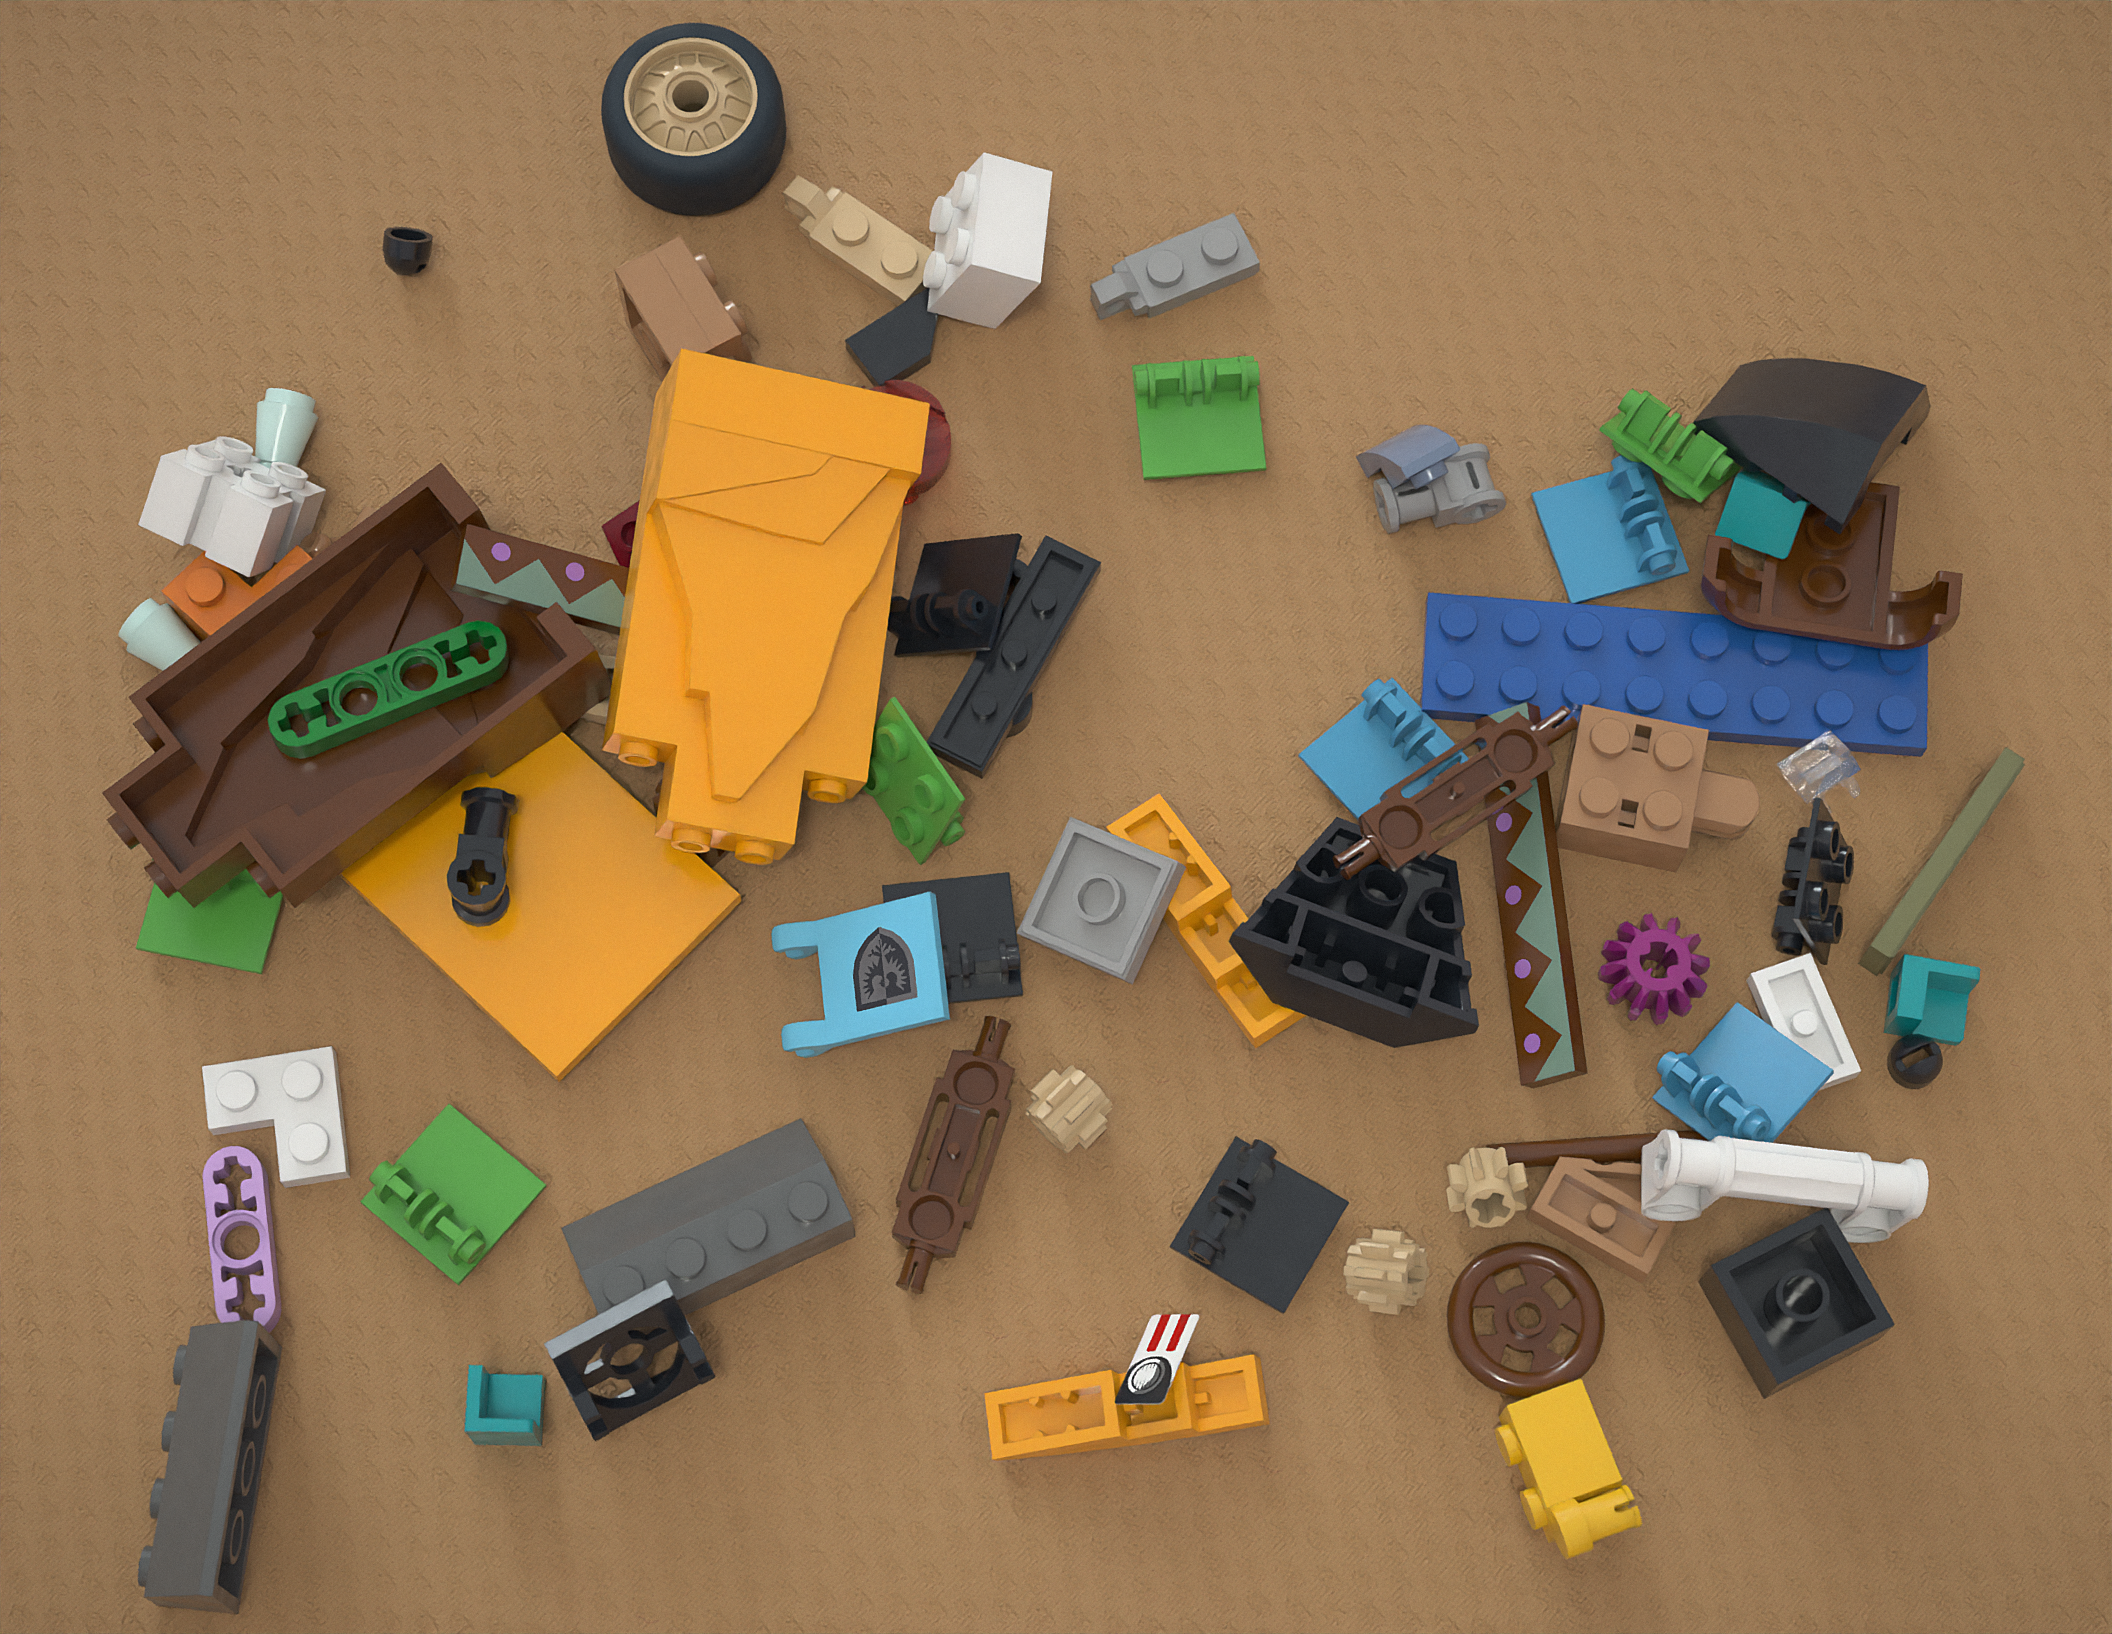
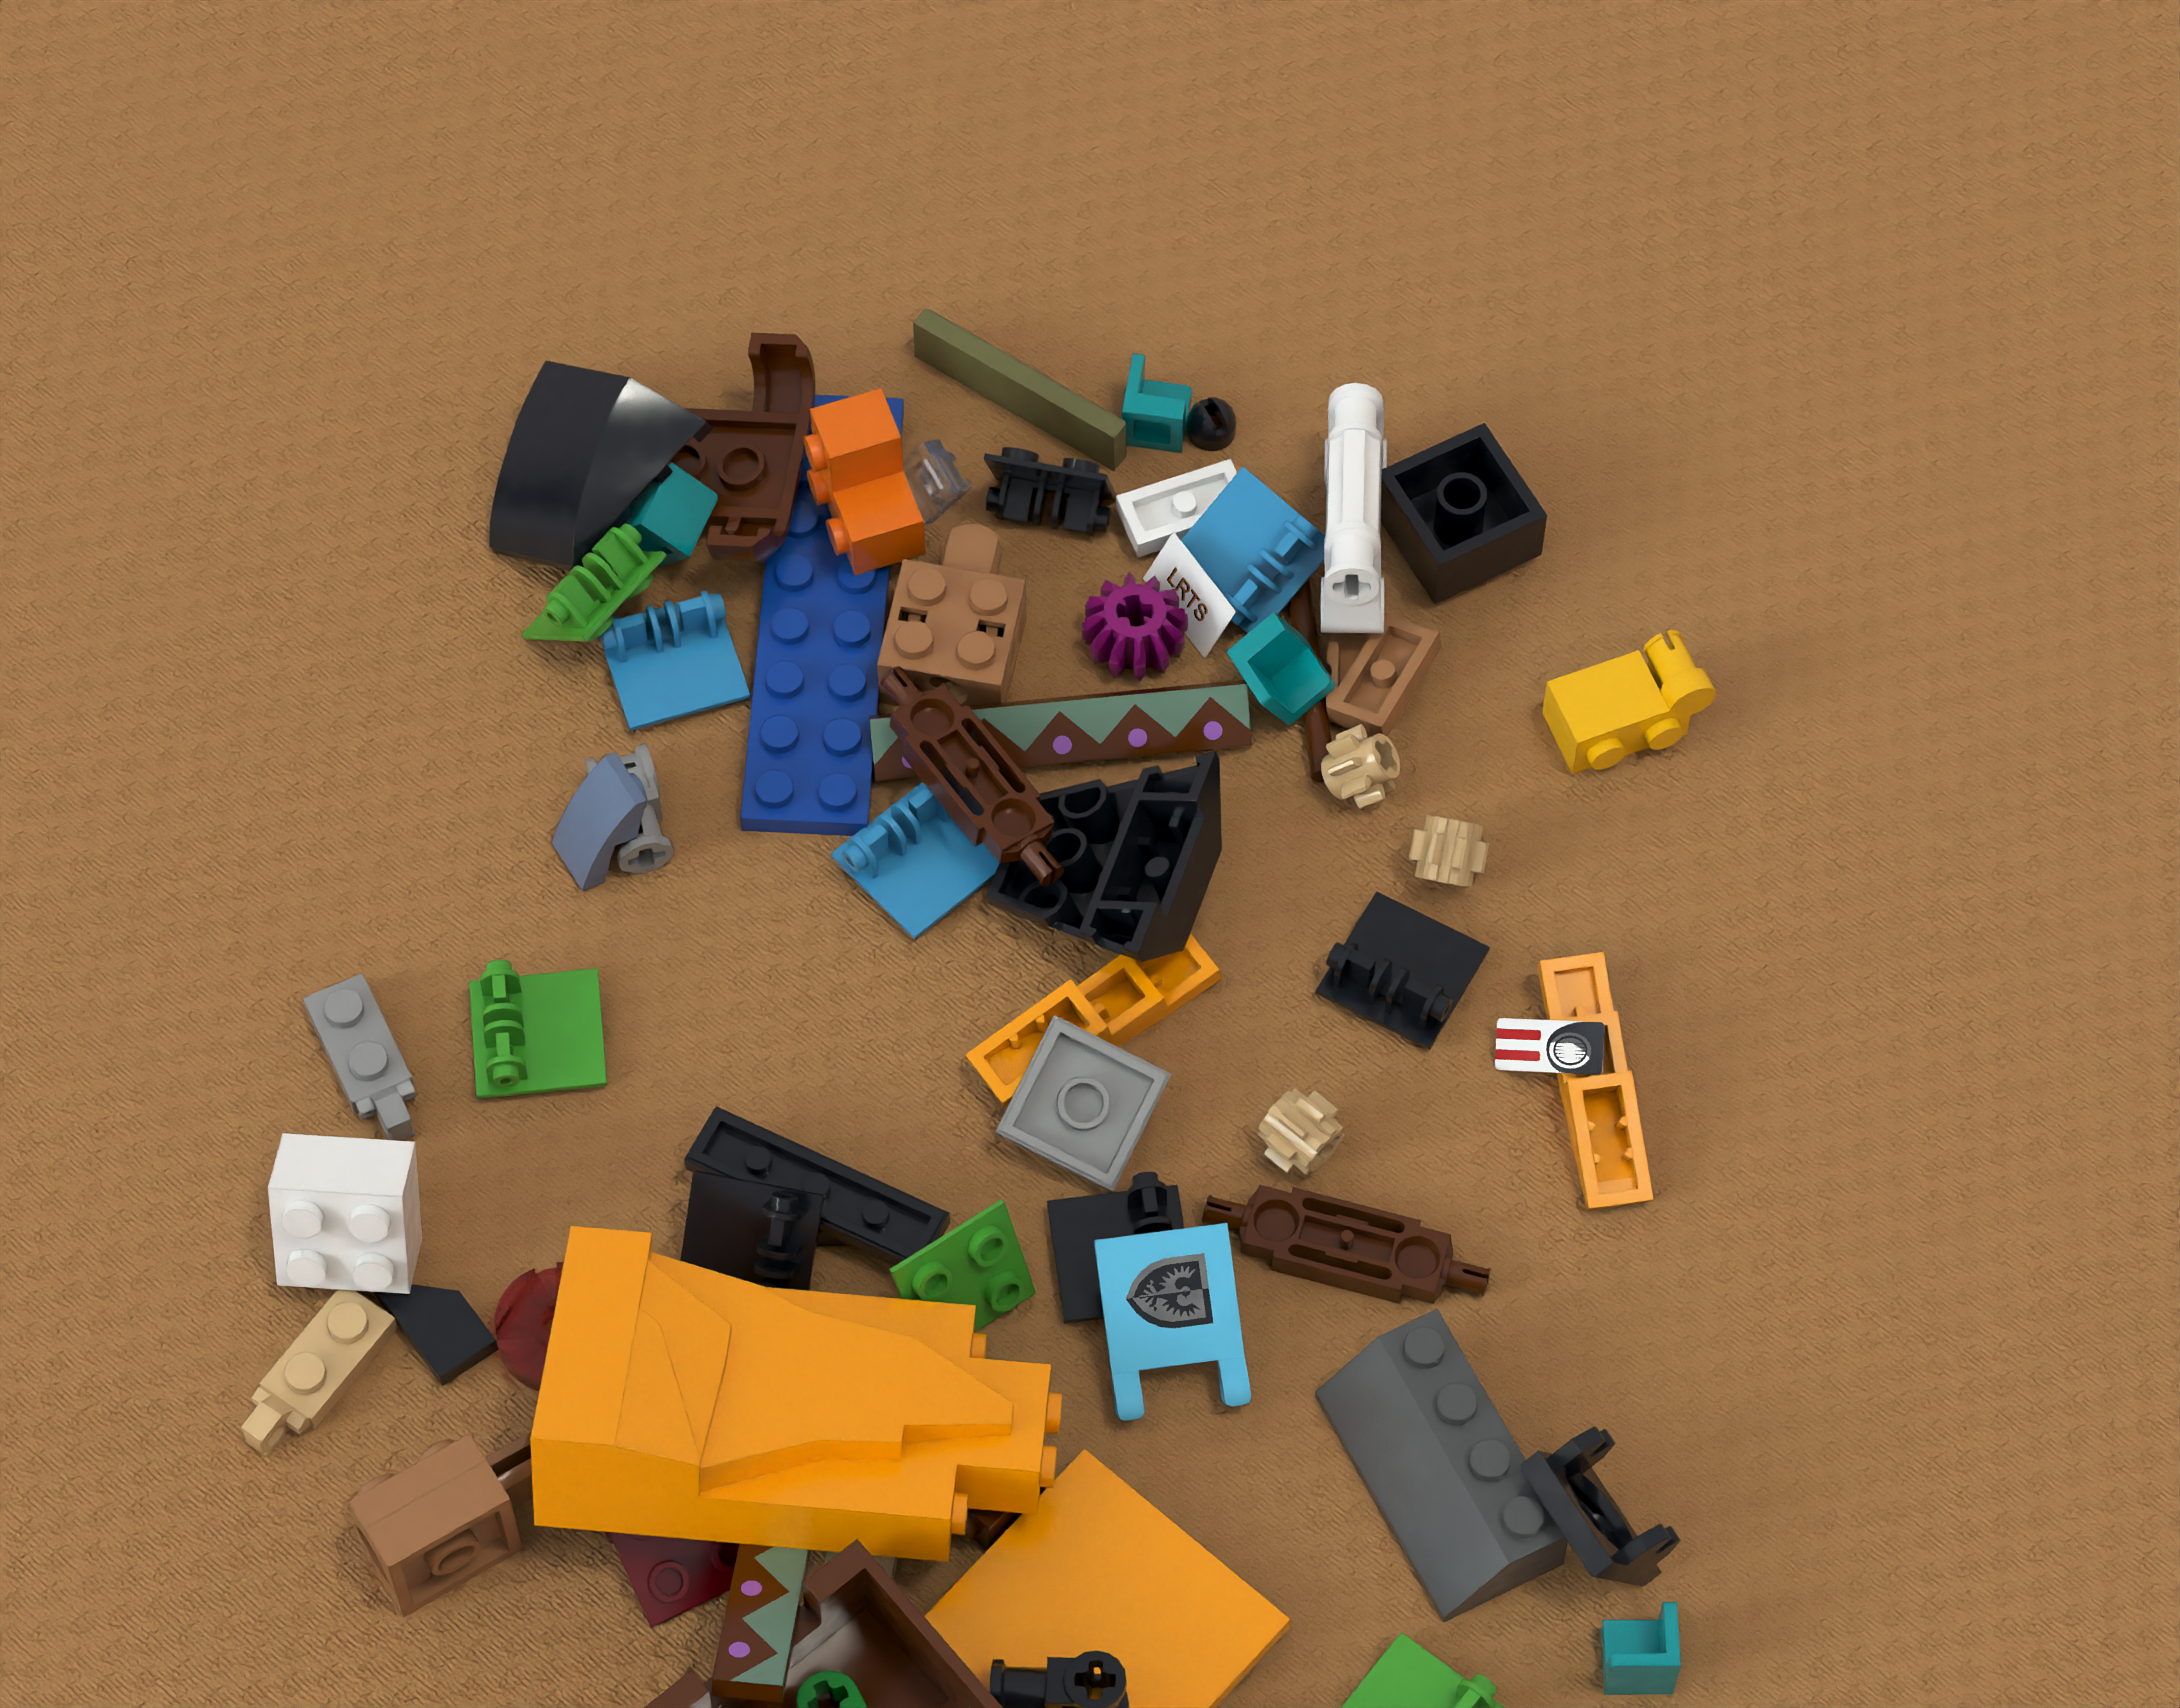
camera: 90 degrees left, 10 degrees down
wheel [601,23,786,216] -> none
reddish brown plate [1447,1242,1605,1398] -> none
none -> orange brick [803,388,926,575]
none -> white sticker [1143,531,1236,659]
none -> teal panel [1226,612,1335,726]

